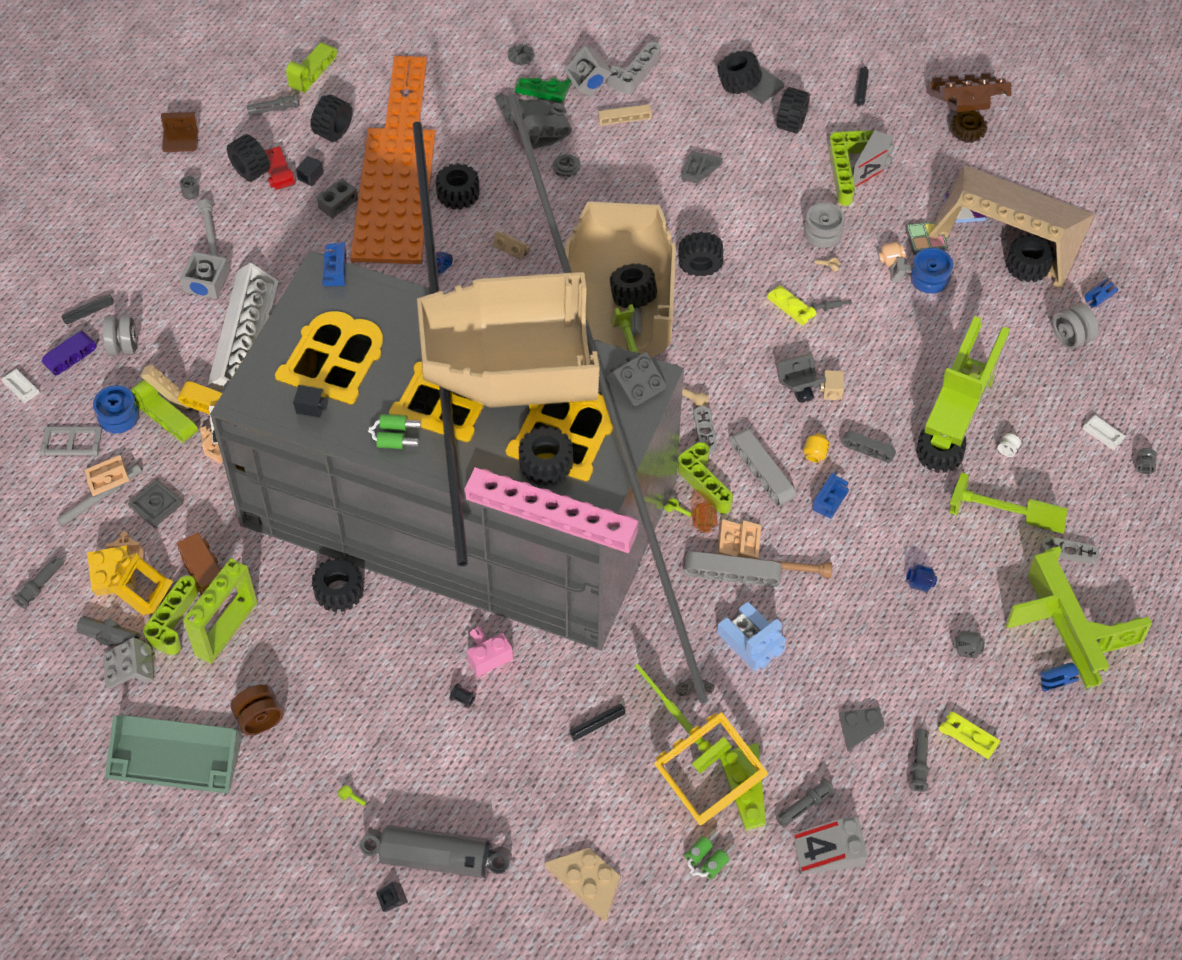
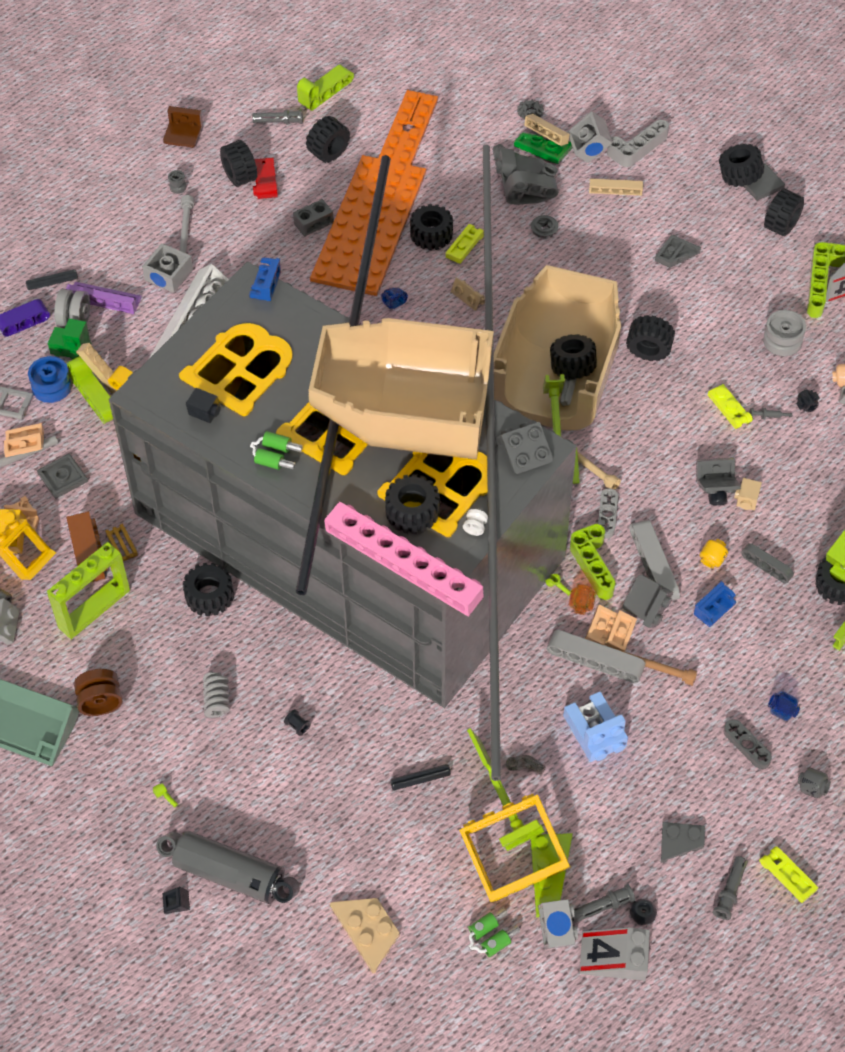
camera: 15 degrees right, 0 degrees up
lime beam [143,575,198,655] -> none
black brick [296,156,324,186] -> none
bright pink brick [467,627,513,677] -> none
tan hand [815,257,841,272] -> none
none -> green brick [48,318,91,359]
none -> medium lavender fence [66,282,142,314]
none -> pearl gold tile [105,523,138,562]
none -> light grey piece [203,672,230,718]
none -> neon yellow plate [445,224,484,264]
none -> white wheel [463,509,488,536]
none -> tan piece [524,114,570,146]
none -> light grey brick [538,900,578,950]
none -> dark grey bracket [623,575,674,628]
none -> black plate [630,899,657,925]
none -> dark grey beam [724,719,772,769]
none -> black gear [796,389,820,412]

